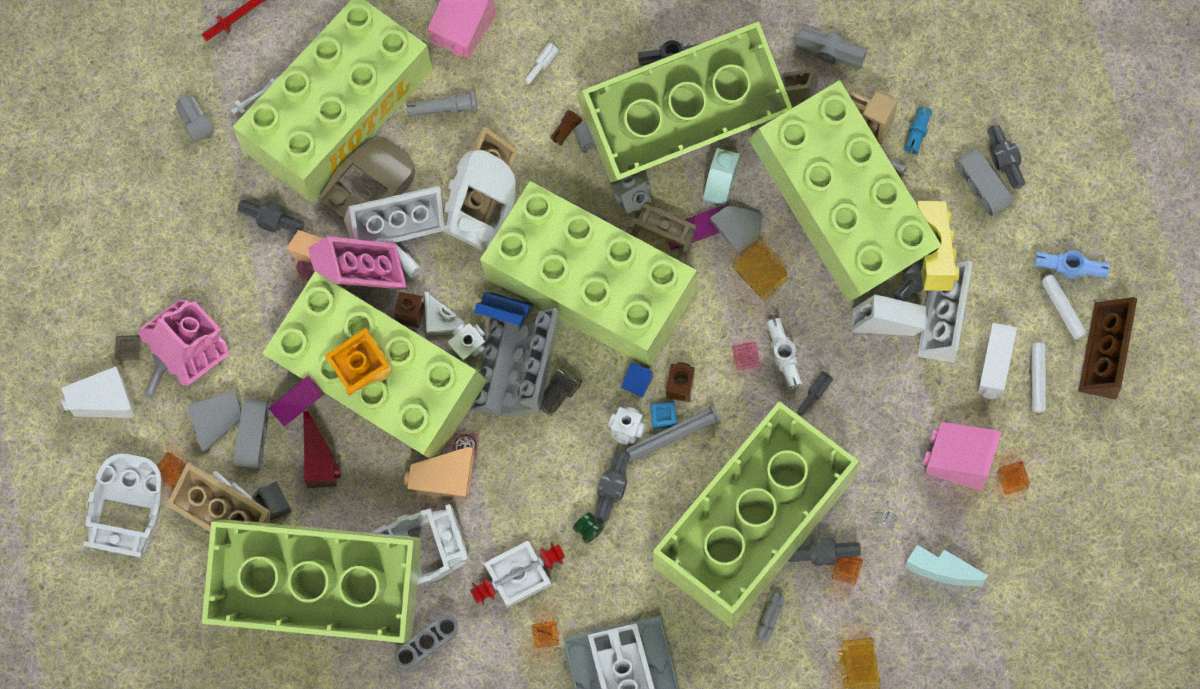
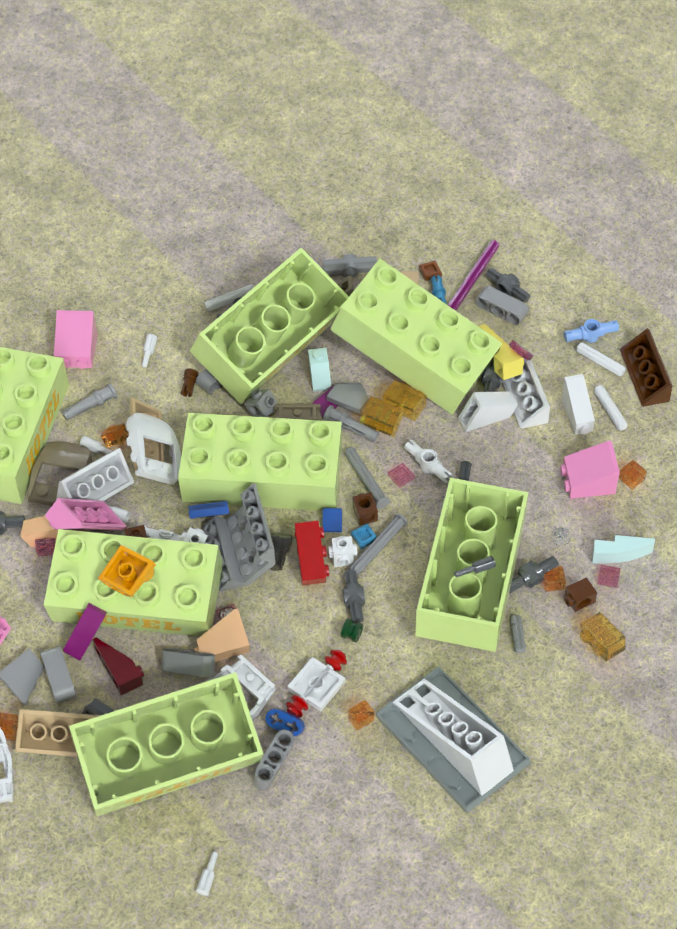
camera: 30 degrees left, 15 degrees down
none -> white axle [80,436,112,454]
none -> clear orange slope [101,424,129,447]
none -> light grey beam [162,648,215,677]
none -> white axle [205,284,254,311]
none -> blue beam [265,708,305,736]
none -> red wedge [294,521,330,586]
none -> light grey pin [323,405,379,442]
none -> light grey axle [345,446,390,509]
none -> clear yellow brick [383,380,427,421]
none -> dark orange tile [419,260,442,281]
none -> magenta axle [448,240,500,311]
none -> dark grey axle [454,556,496,578]
none -> clear pink tile [509,340,534,361]
none -> reddish brown brick [564,577,597,612]
none -> clear pink tile [597,564,621,588]

